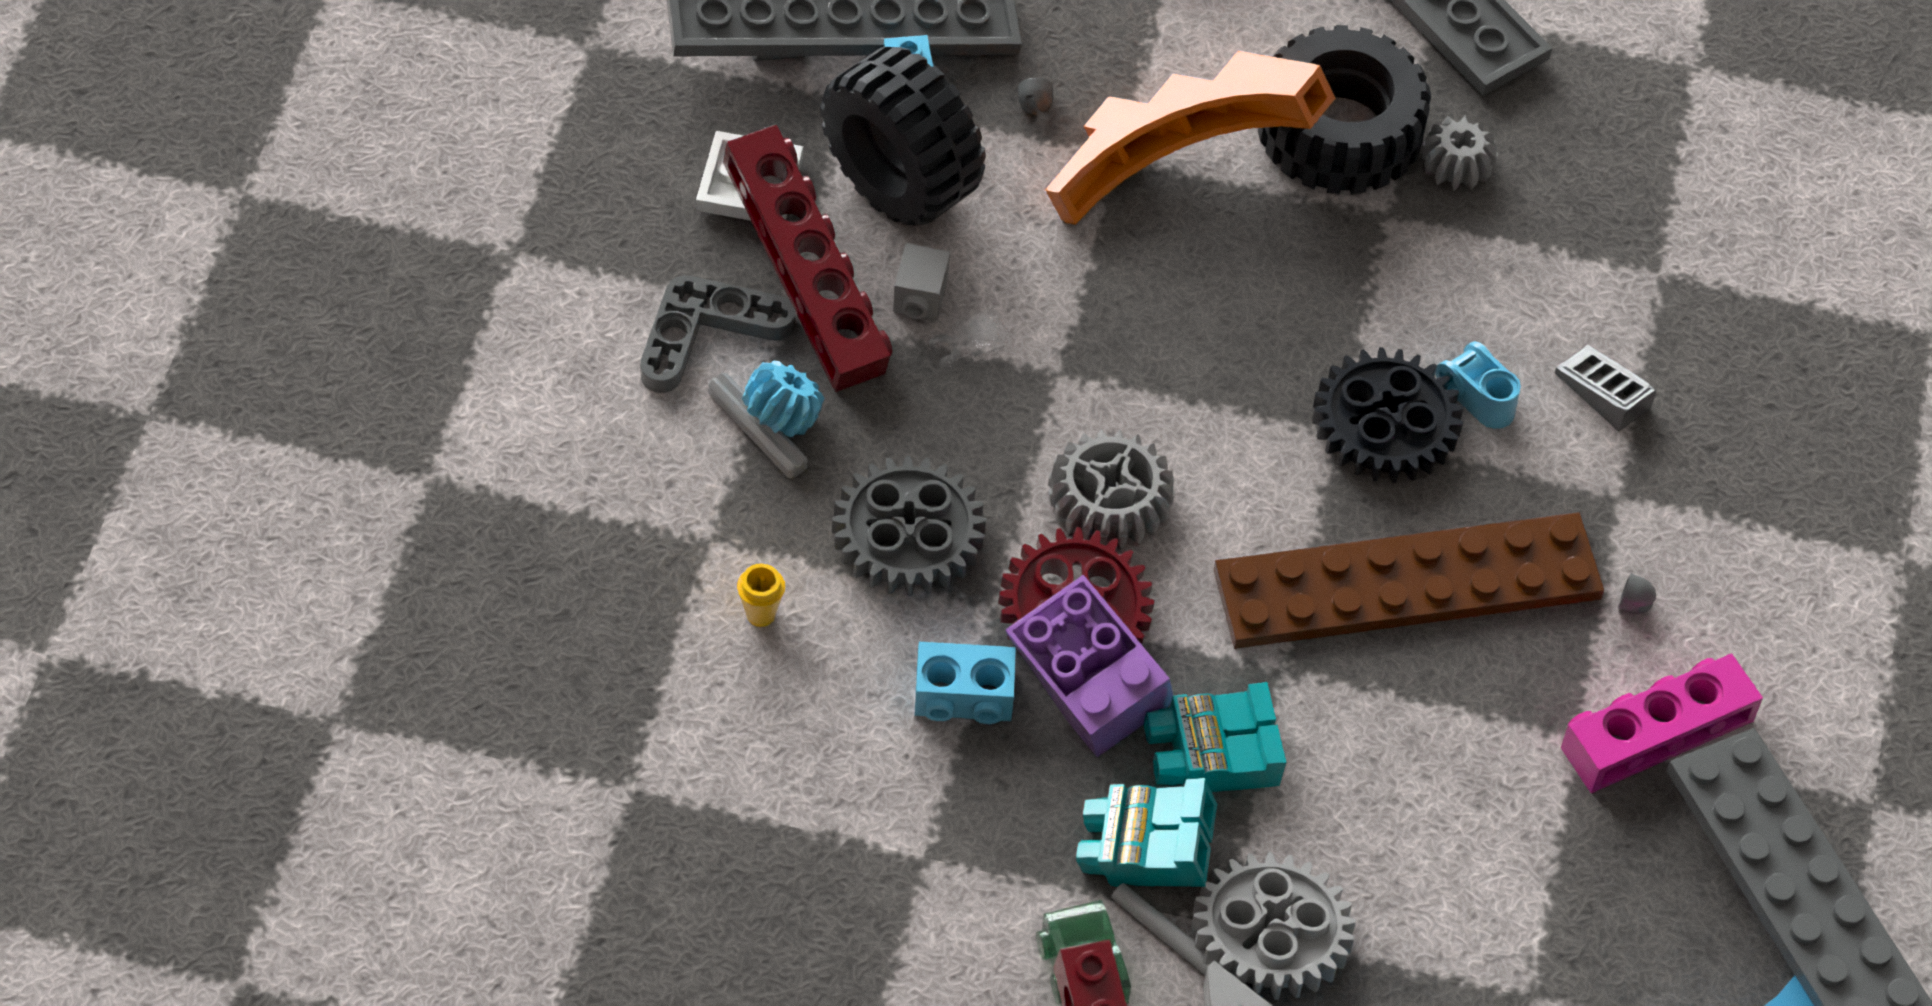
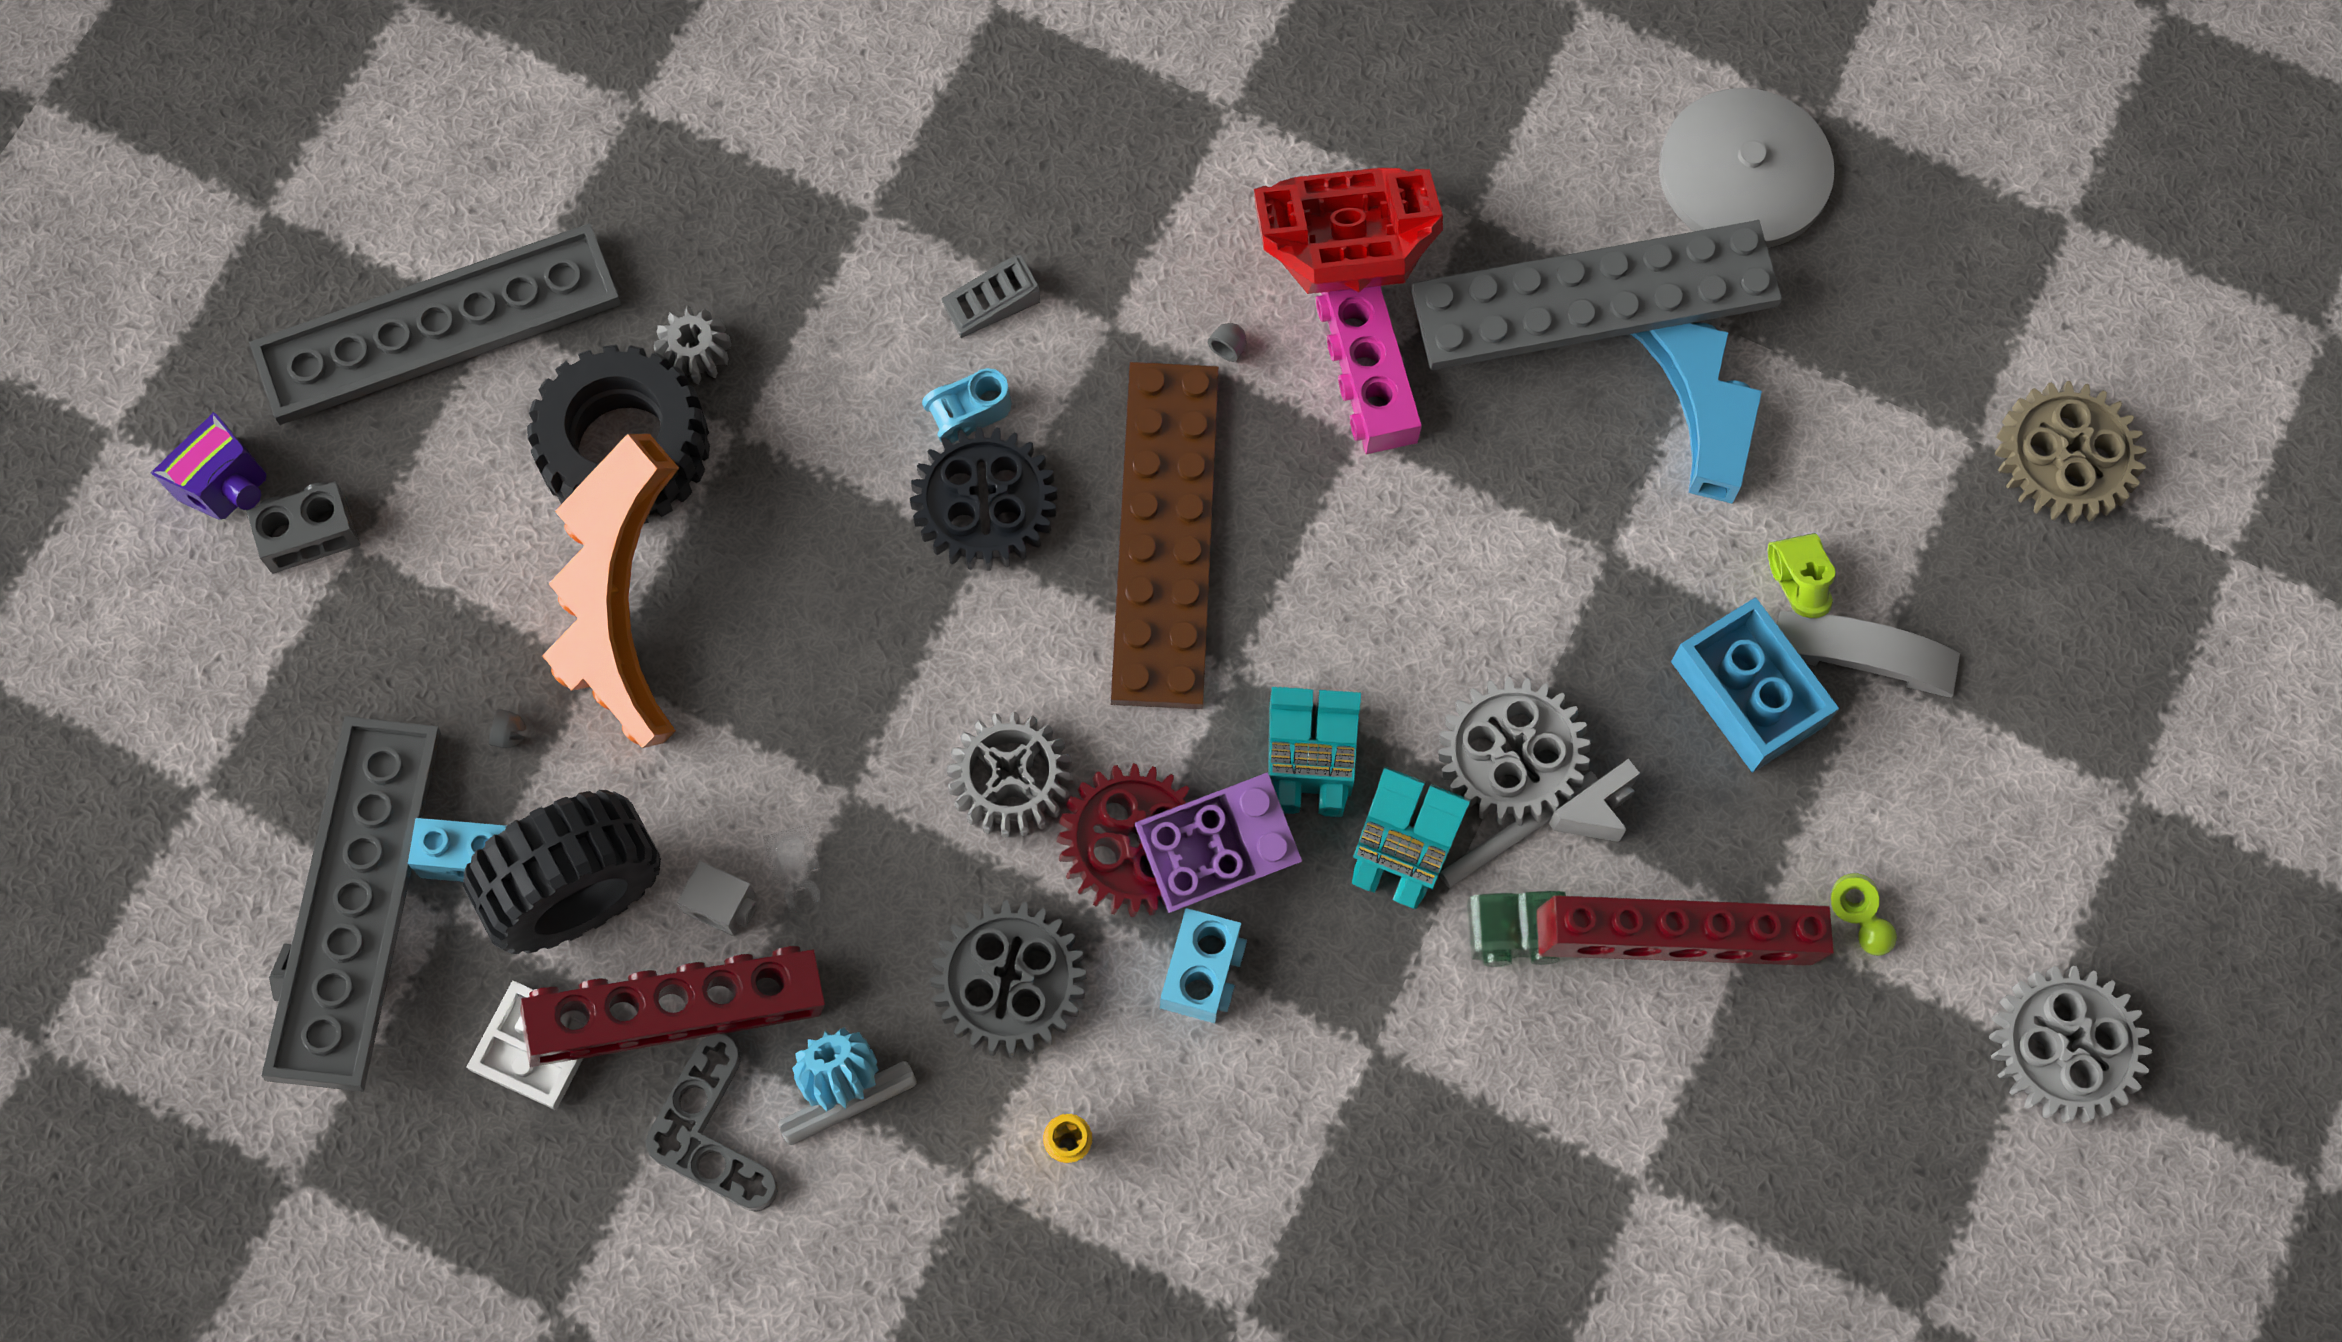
camera: 75 degrees left, 15 degrees up
none -> red piece [1254,168,1443,294]

